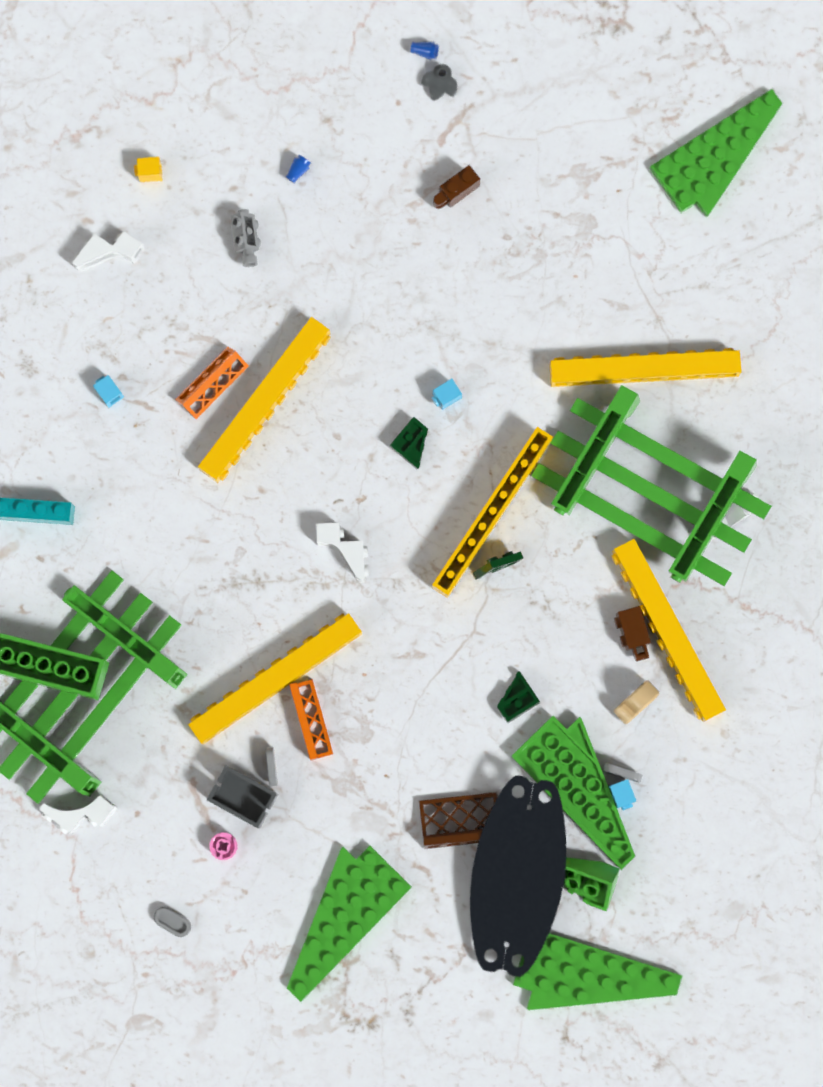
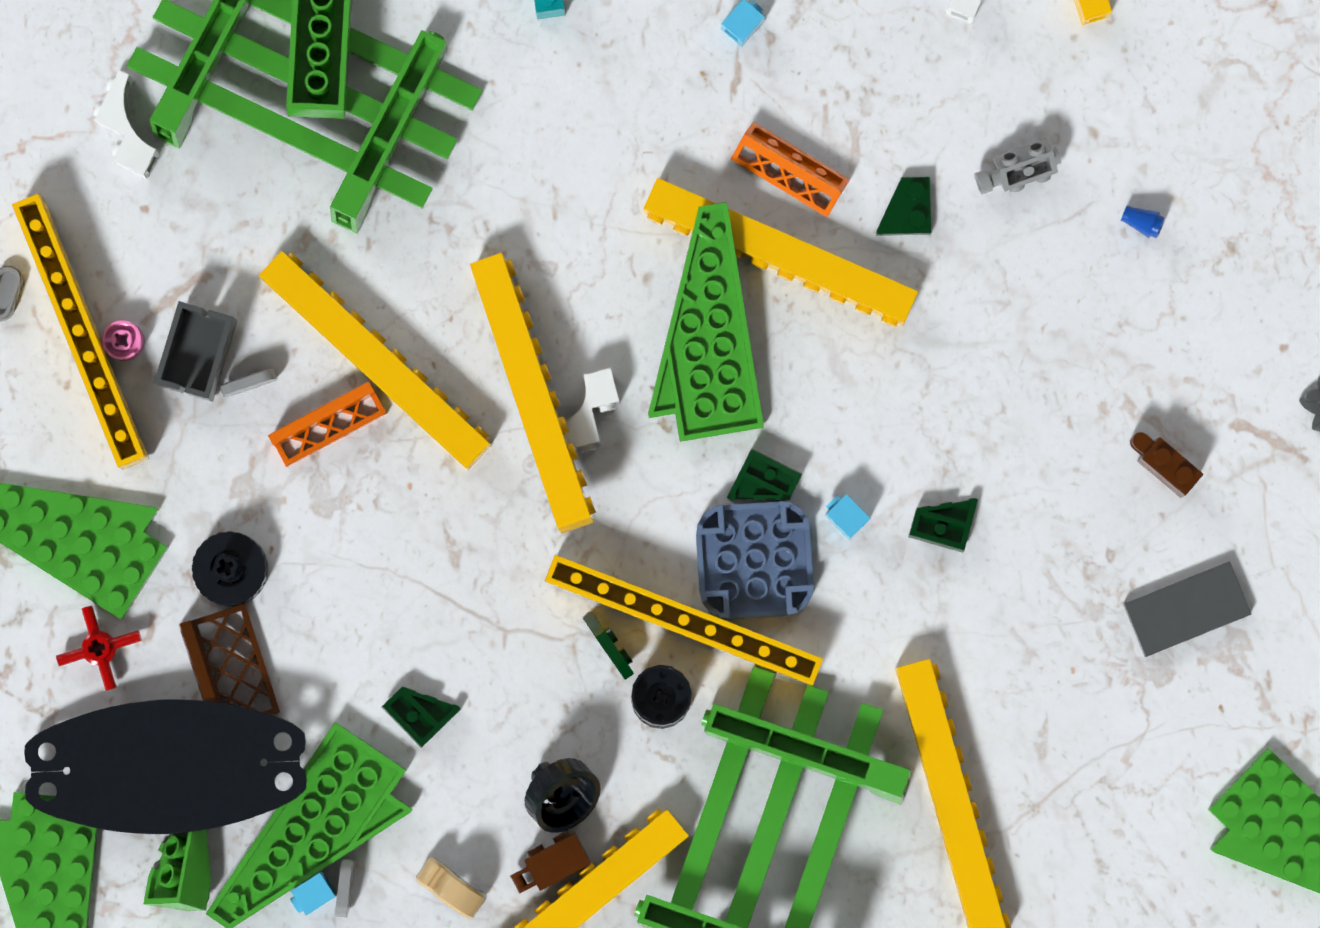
camera: 80 degrees right, 5 degrees up
none -> yellow brick [12,194,149,470]
none -> red bar [56,606,142,691]
none -> black piece [192,531,268,606]
none -> yellow brick [470,252,596,533]
none -> black piece [524,758,601,833]
none -> black wheel [631,665,692,729]
none -> bright green wing [648,202,764,442]
none -> sand blue tile [696,501,814,619]
none -> dark green wing [876,177,931,236]
none -> dark green wing [908,498,978,553]
none -> dark grey tile [1123,561,1252,657]

